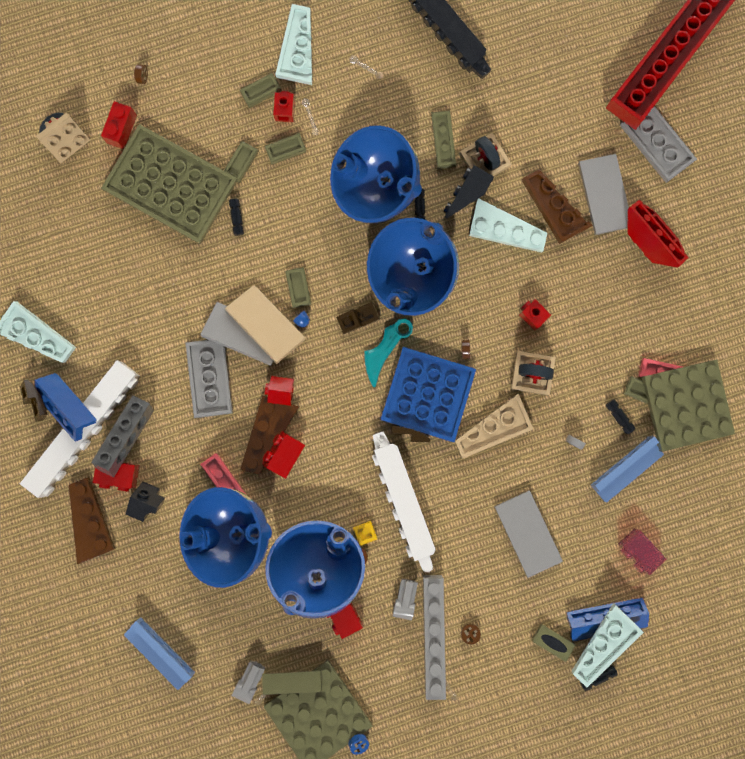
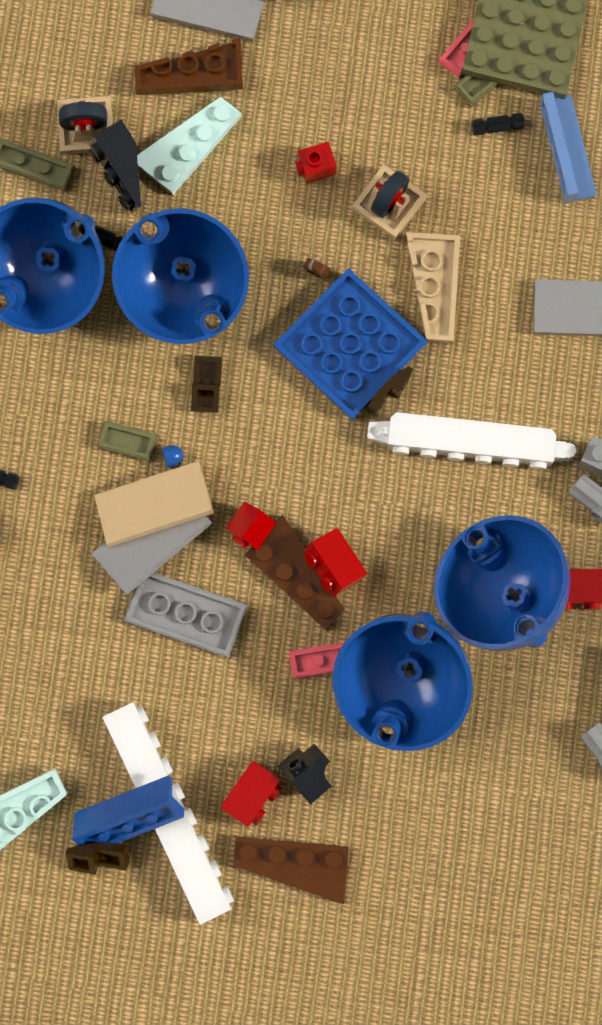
camera: 60 degrees left, 5 degrees down
dark grey brick [91,396,154,477] -> none
medium blue panel [124,618,195,690] -> none
yellow tile [353,521,377,546] -> none
teal piece [364,319,413,387] -> none
light grey tile [566,434,586,450] -> none

